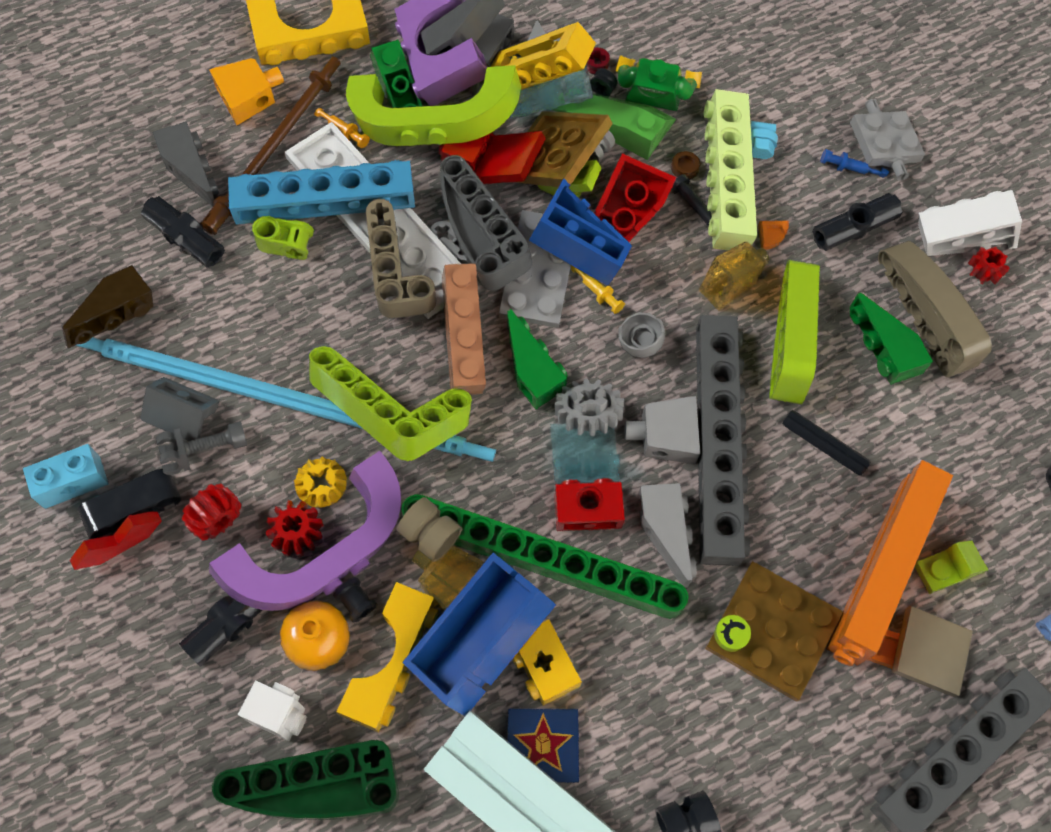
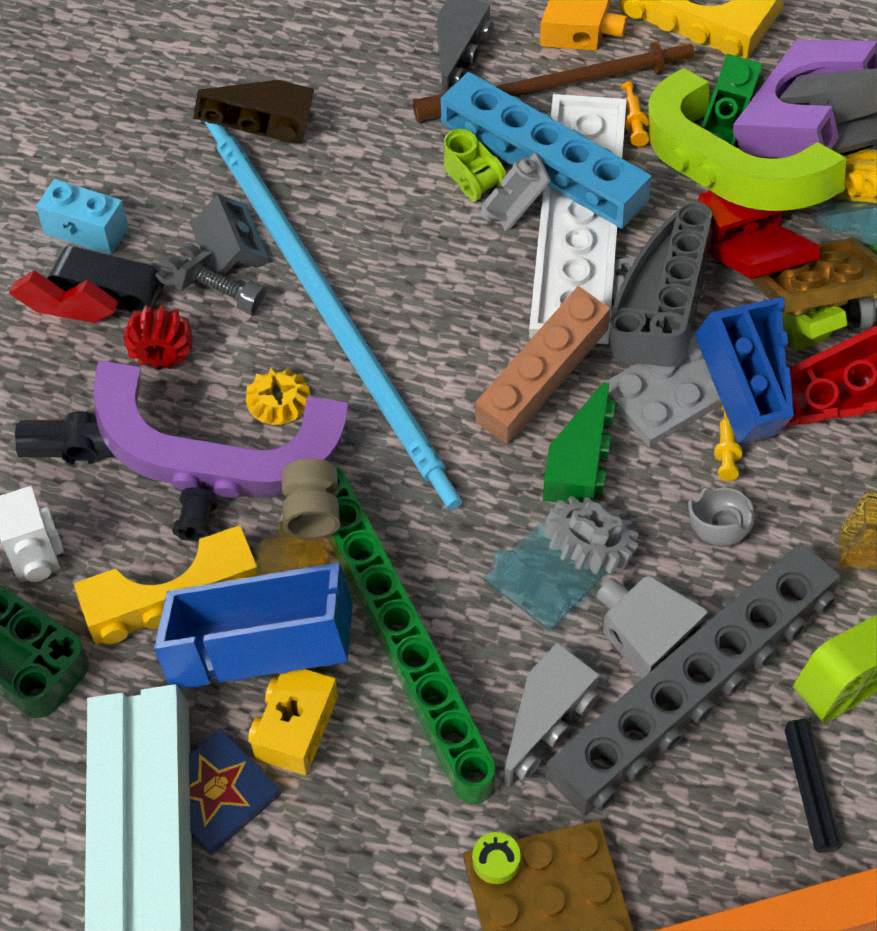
camera: 50 degrees right, 10 degrees down
black piece [141,196,225,268] -> none
red gear [266,500,324,557] -> none
light orange cylinder [280,600,350,671] -> none
lime beam [309,346,472,461] -> none
dark tan beam [366,199,437,318] -> none
red brick [554,478,625,531] -> none
none -> light grey hinge [480,152,551,231]

